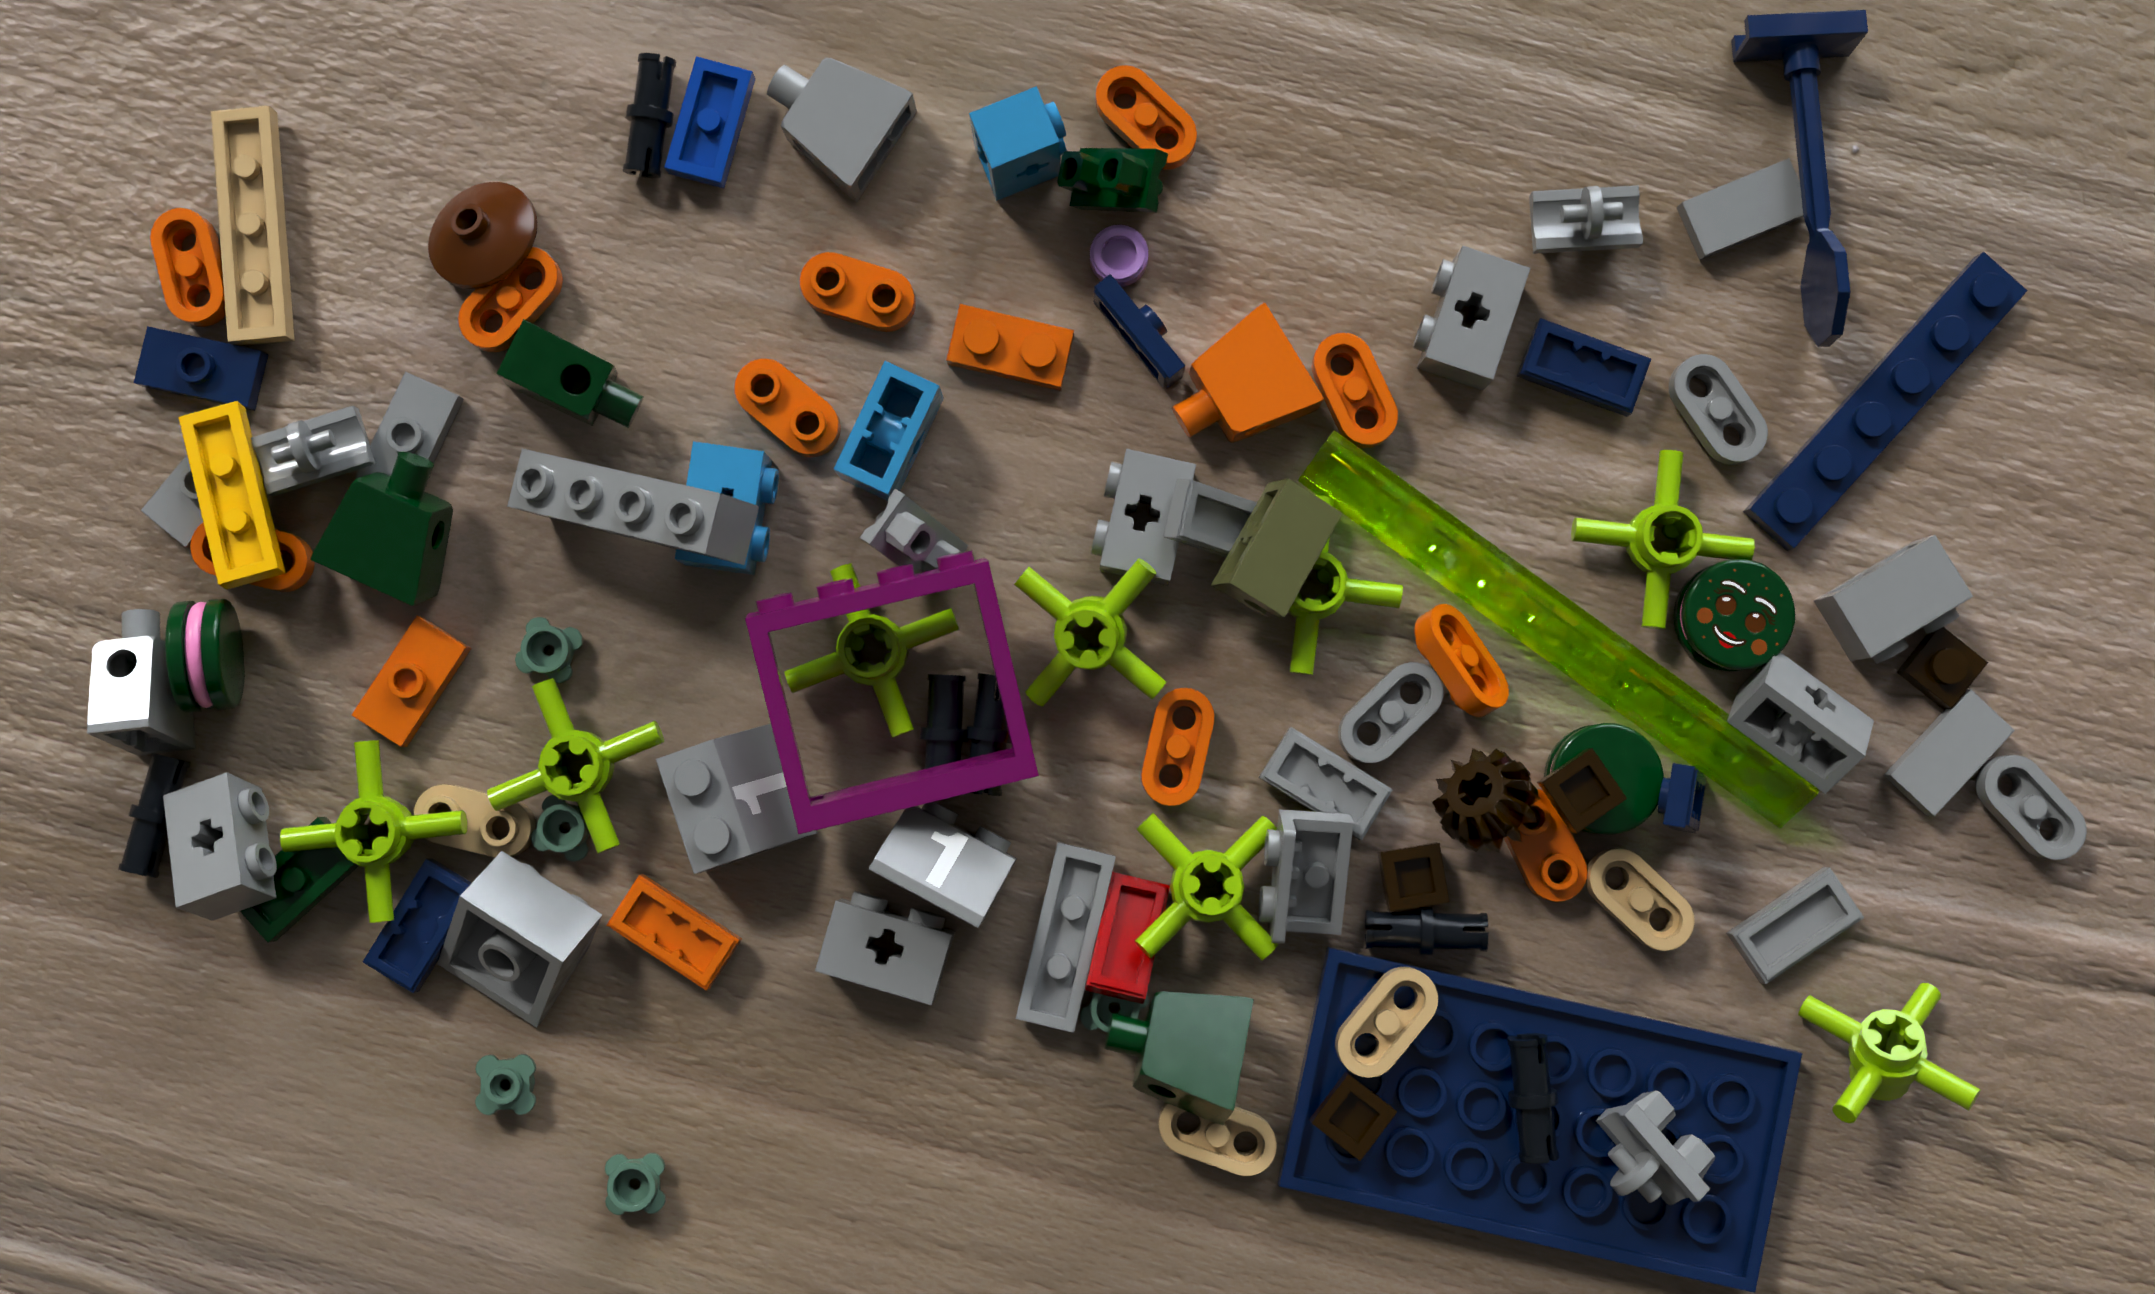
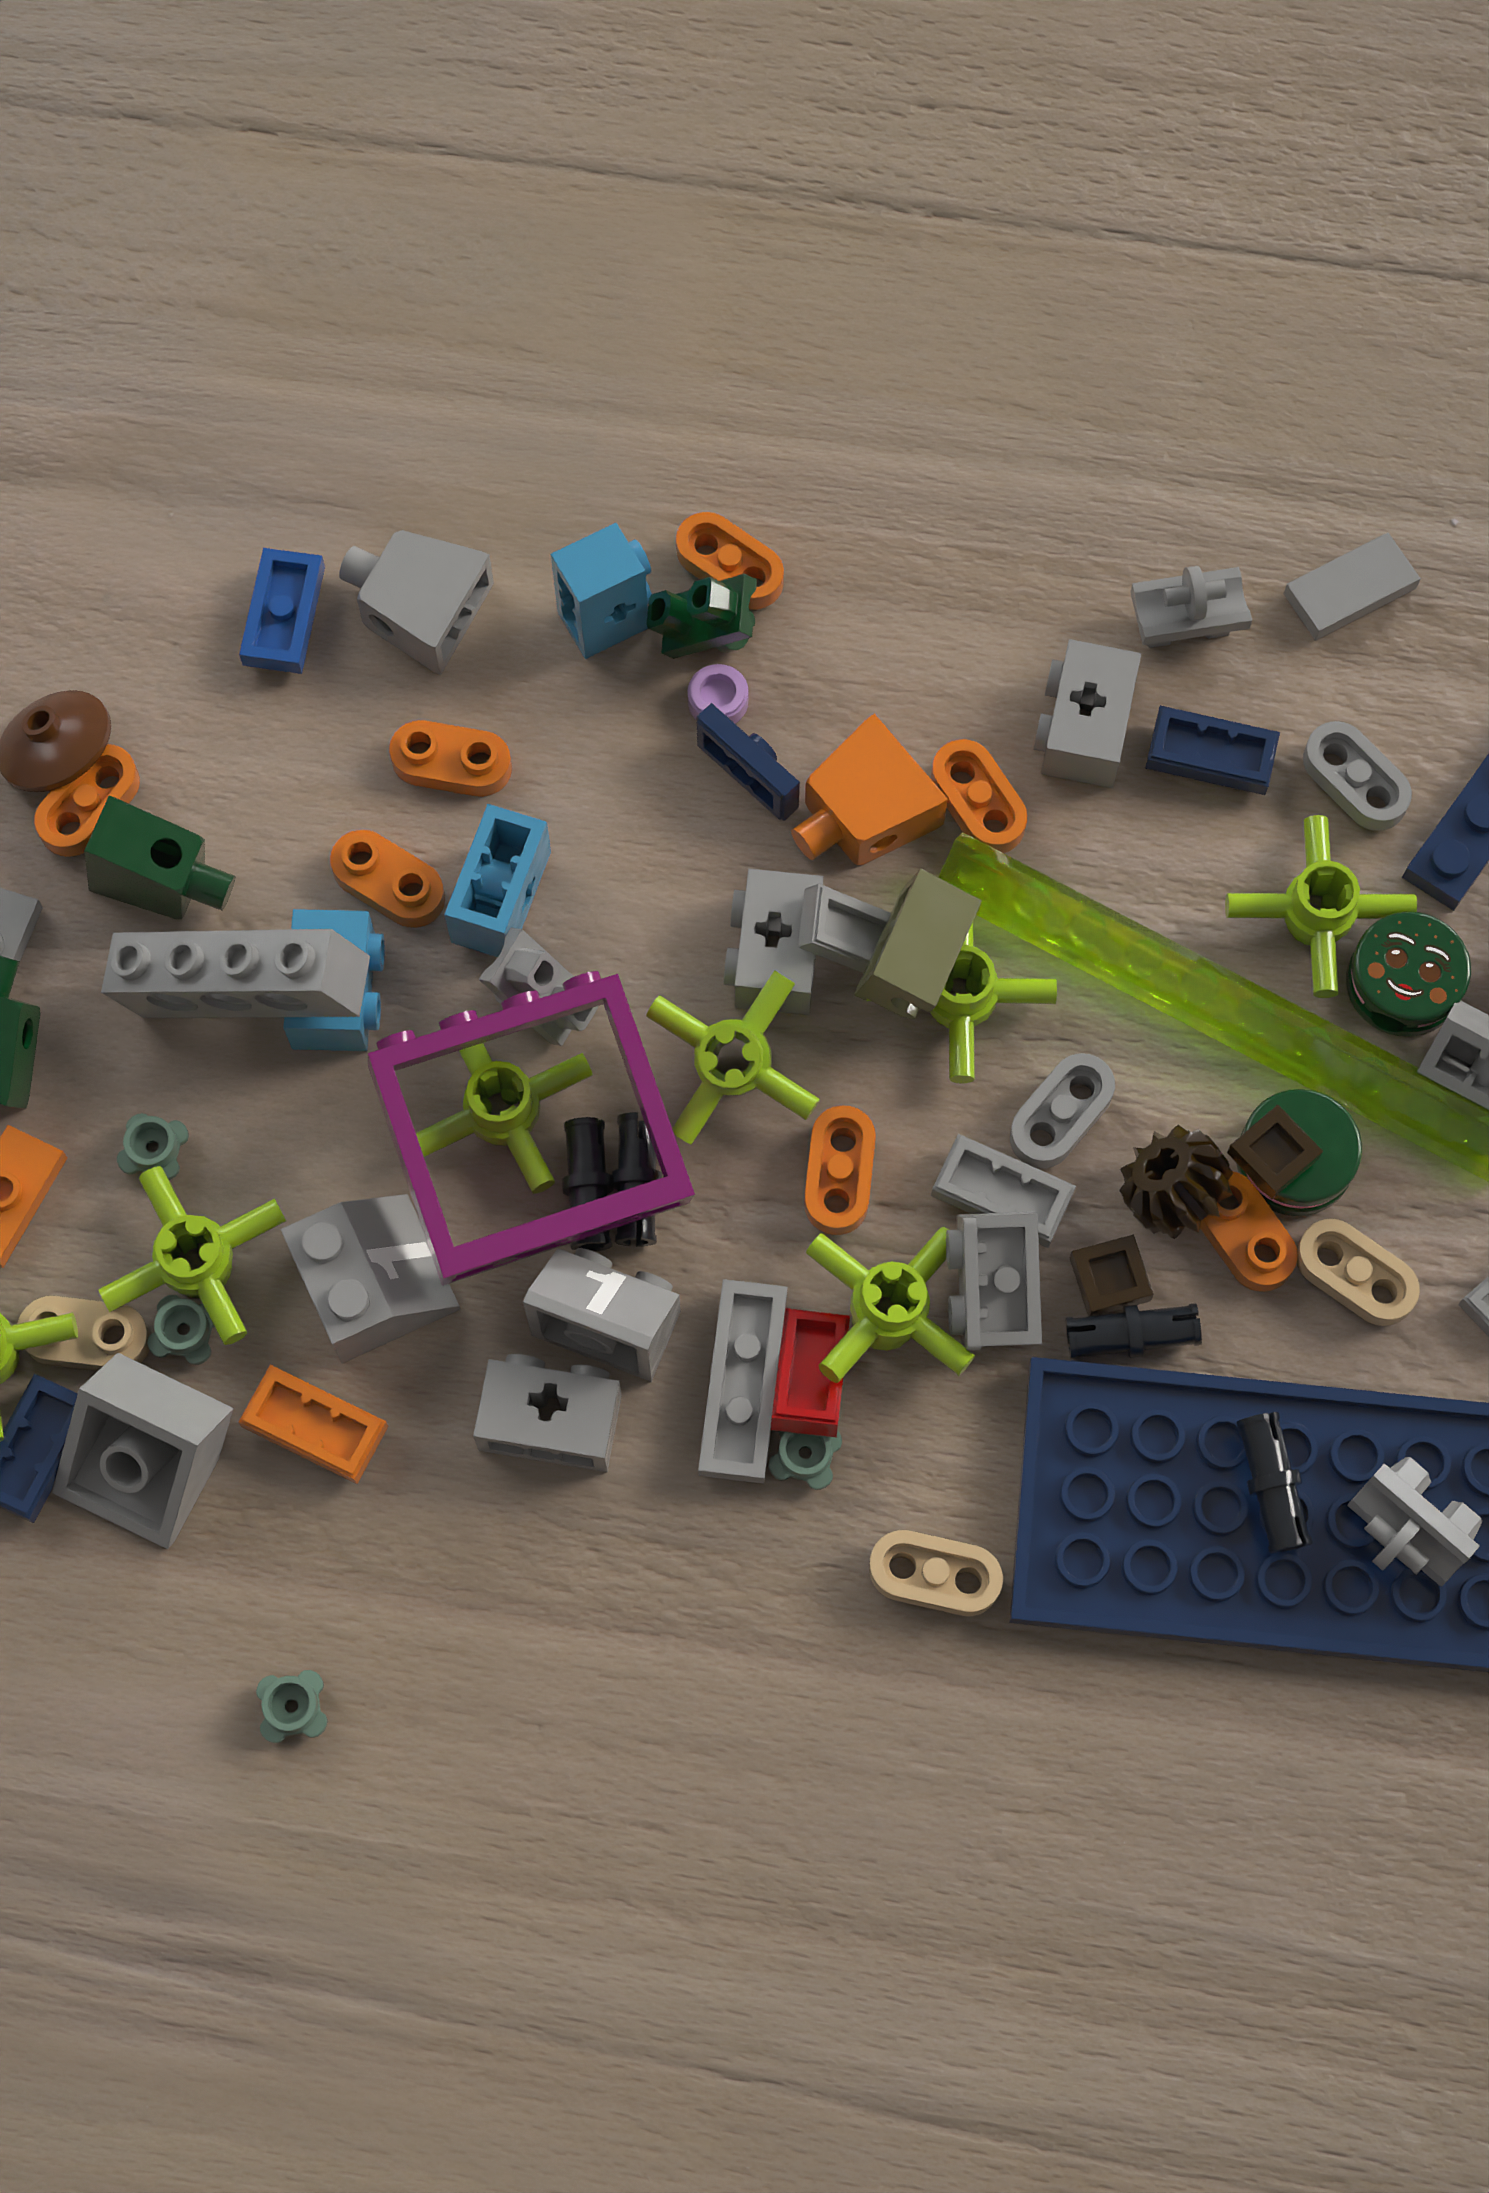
camera: 10 degrees left, 15 degrees down
sand green plate [475,1054,536,1115] -> none
black pin [623,53,676,178] -> none
orange plate [946,304,1074,391] -> none
dark green torso [1104,991,1254,1125] -> none
dark brown plate [1309,1071,1397,1161] -> none
tan plate [1335,967,1438,1078] -> none
orange plate [1415,604,1509,717] -> none
dark blue plate [1658,763,1707,834] -> none
dark blue piece [1731,10,1868,347] -> none

